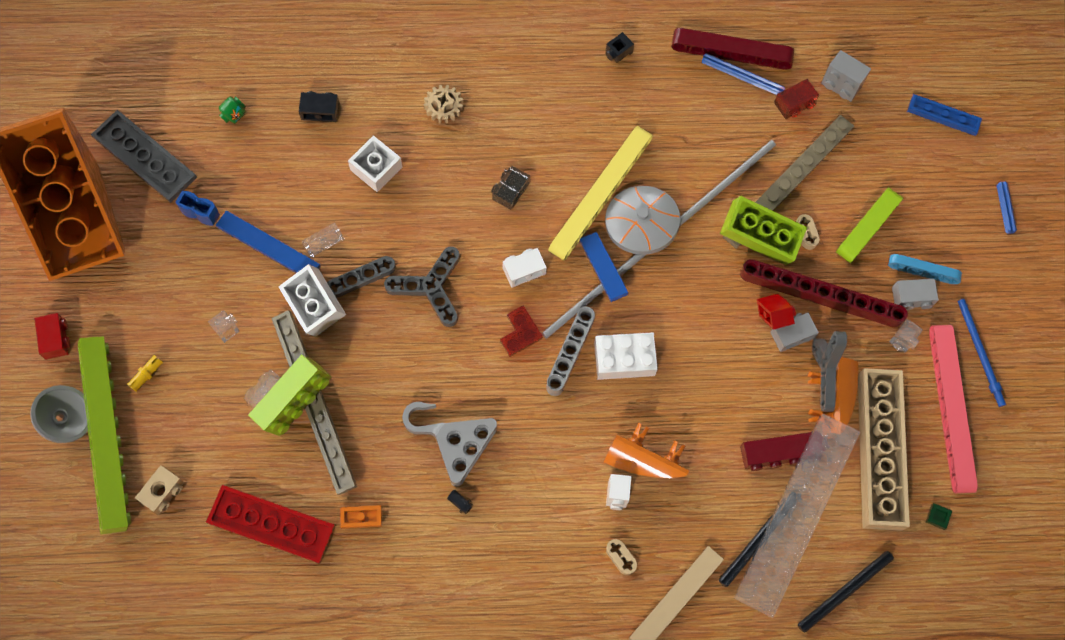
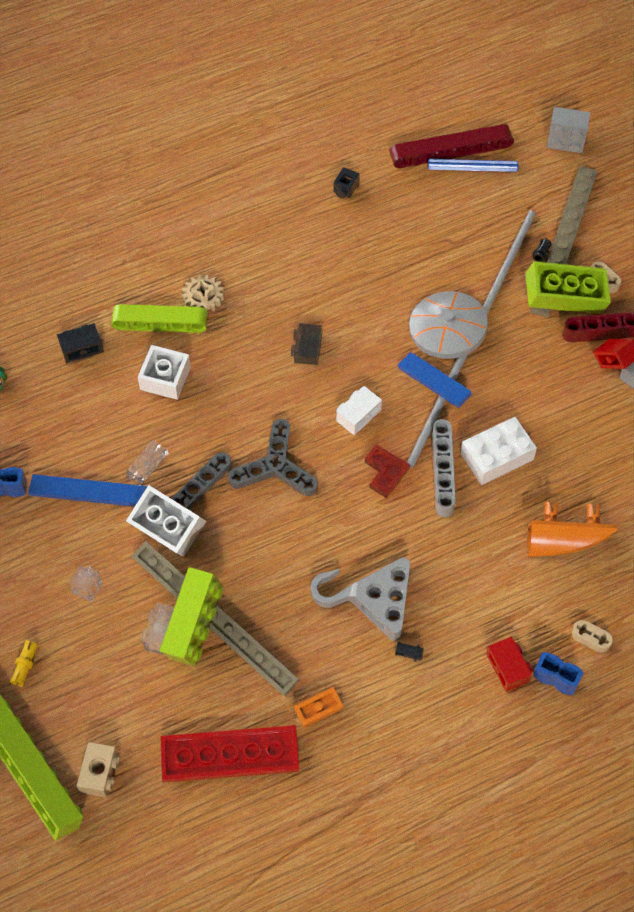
camera: 20 degrees left, 10 degrees down
light yellow beam [548,126,653,261] -> none
white brick [606,474,631,510] -> none
clear red brick [774,79,819,119] -> none
none -> lime beam [111,304,208,333]
none -> red brick [486,636,533,692]
none -> black pin [532,238,552,262]
none -> blue brick [533,652,584,695]

